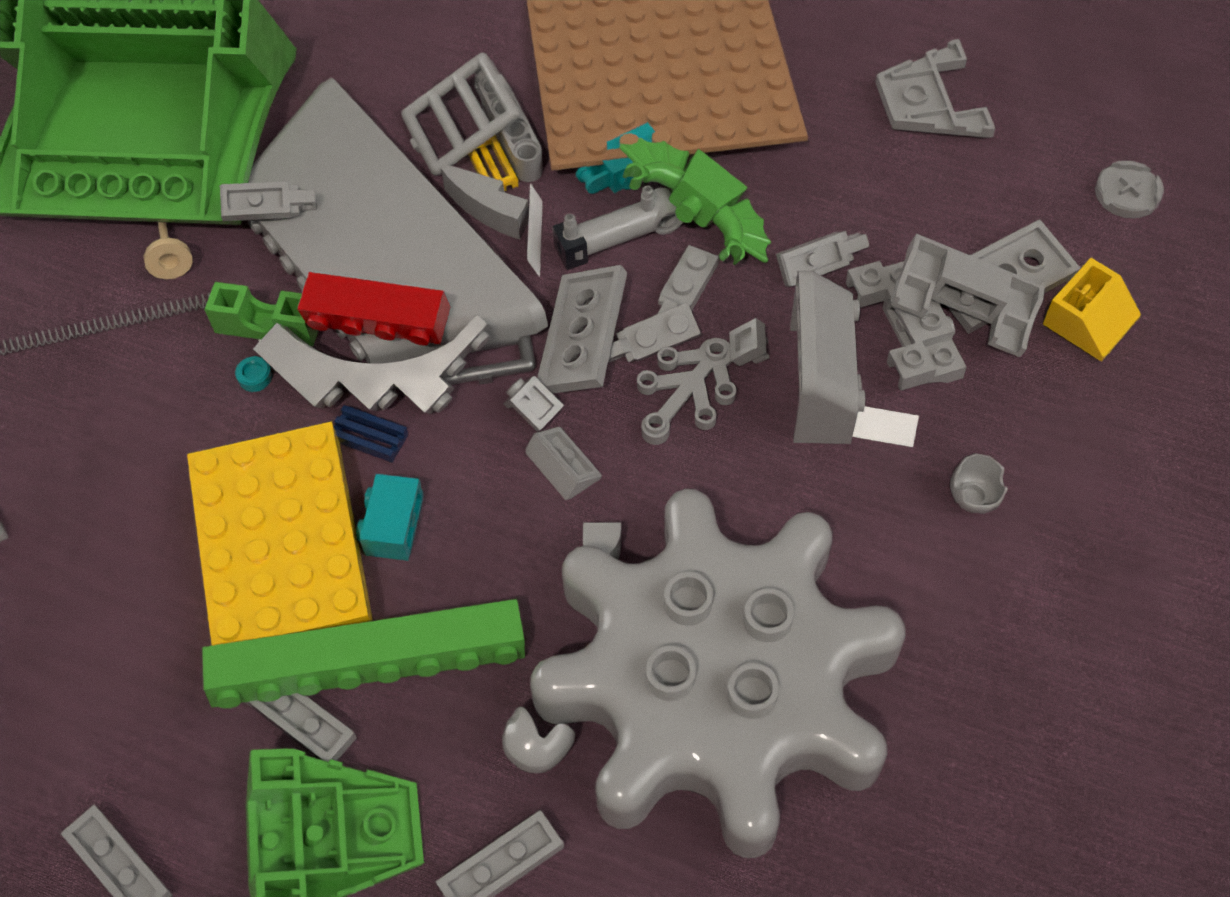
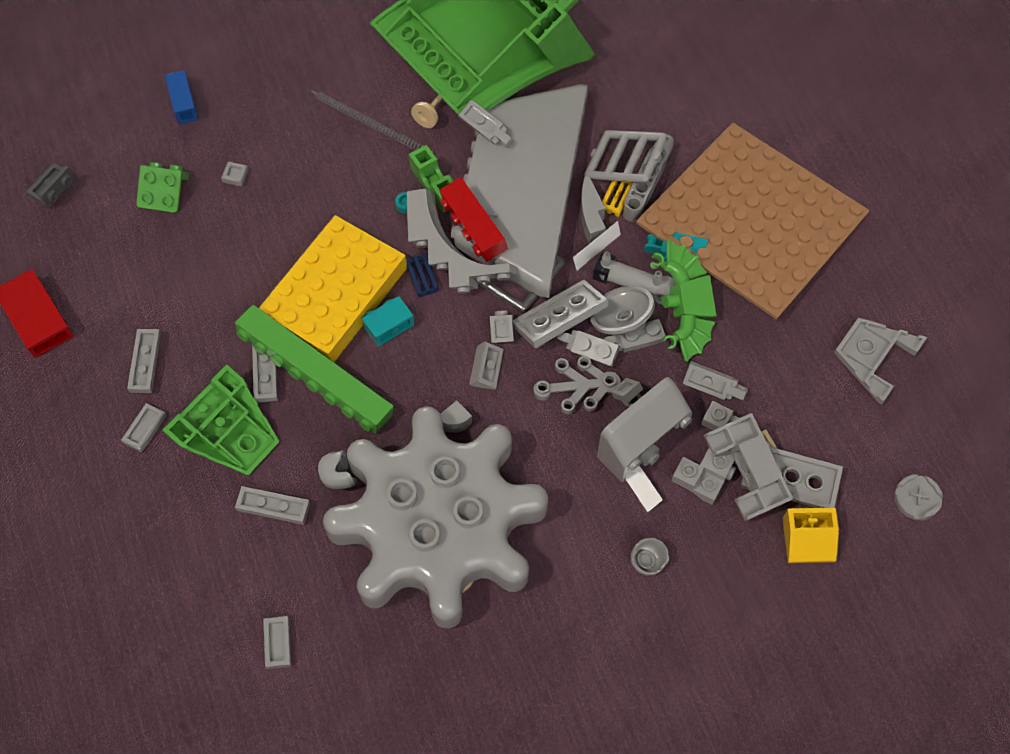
camera: 45 degrees right, 5 degrees up
none -> light grey dish [590,286,655,335]

